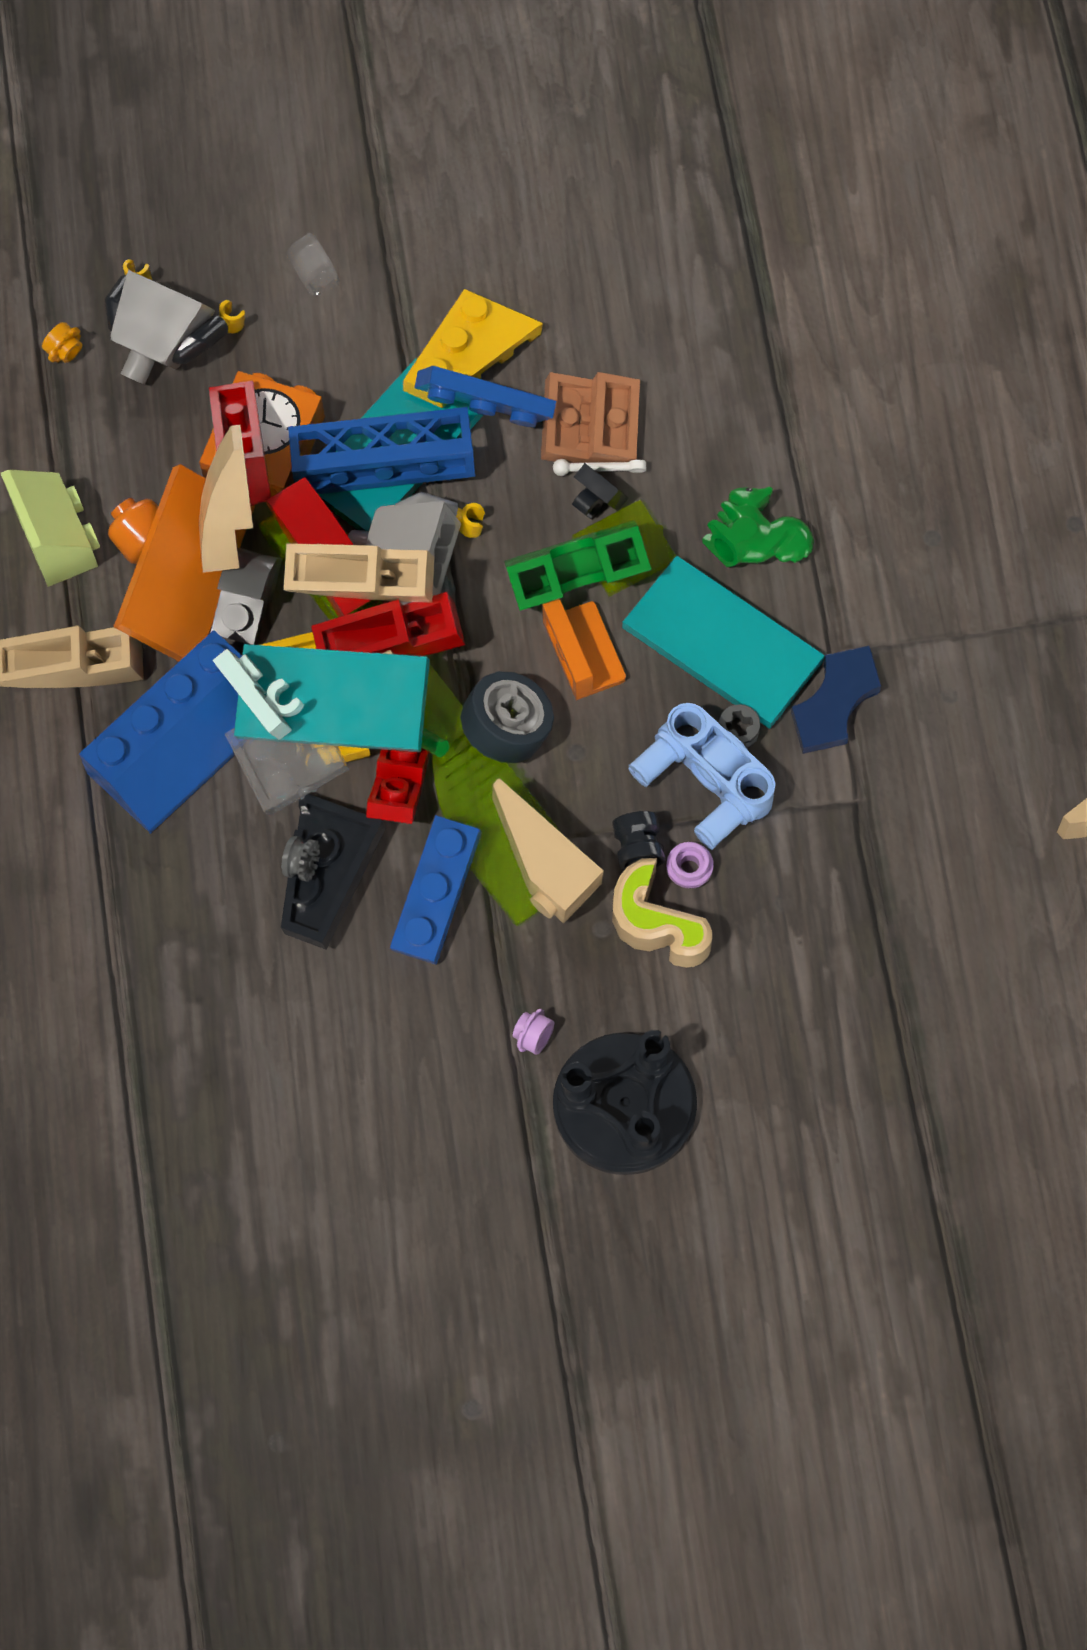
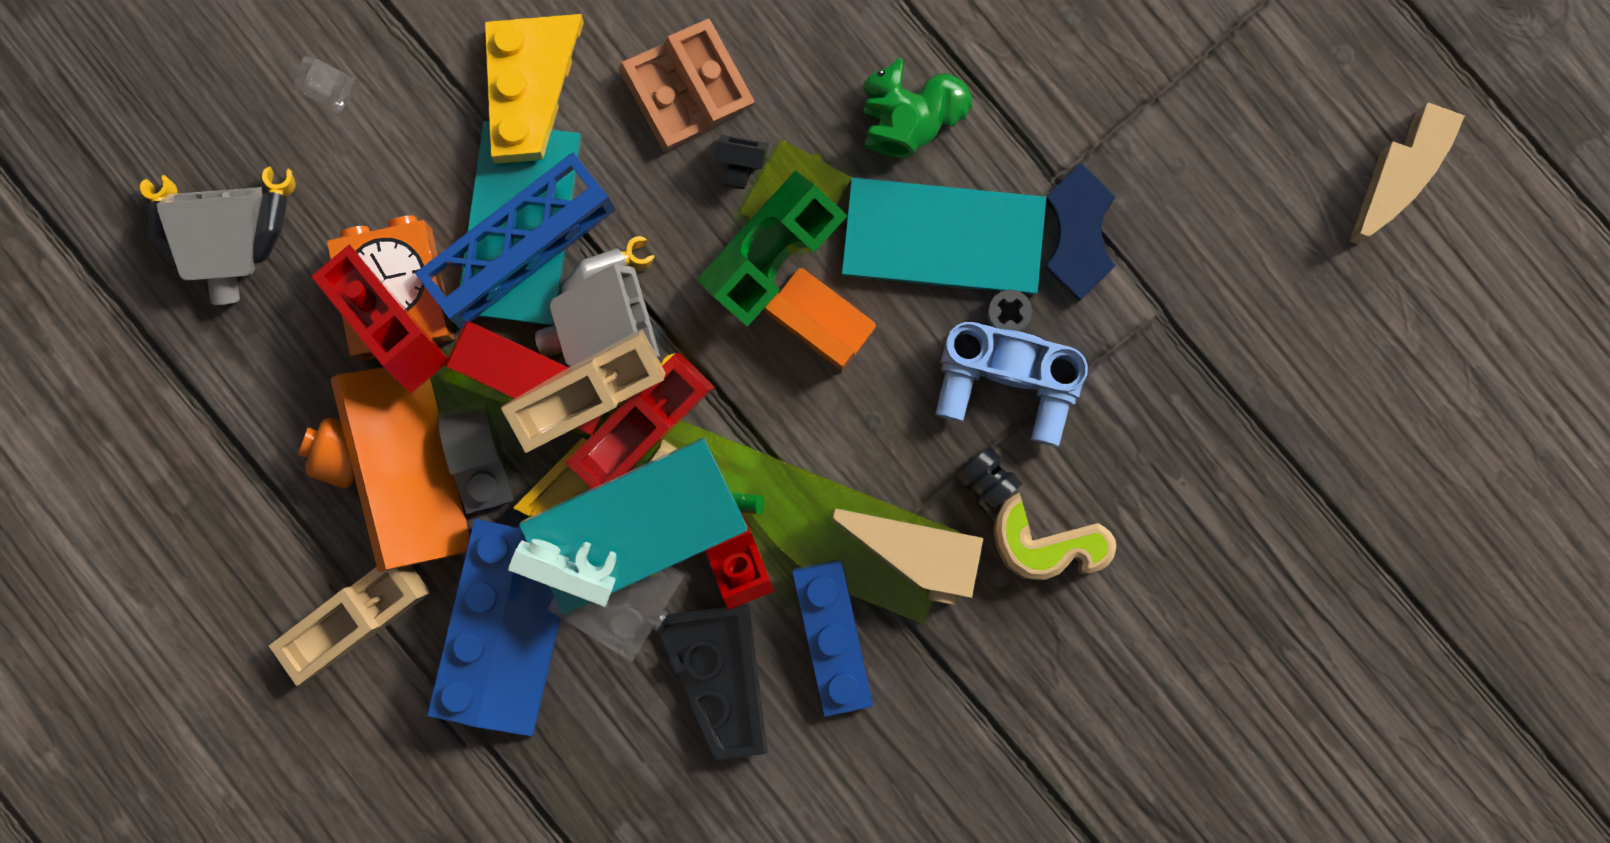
camera: 30 degrees left, 15 degrees up
yellowish green slope [1,470,100,587] -> none
light orange plate [42,322,83,363] -> none
tan slope [199,425,253,573] -> none
dark grey bush [281,836,320,882] -> none
blue plate [414,366,557,427] -> none
black wheel [460,671,554,763] -> none
lavender plate [513,1009,554,1055] -> none
white hinge [553,458,646,476] -> none
black piece [553,1030,697,1175] -> none
lavender plate [666,842,713,888] -> none

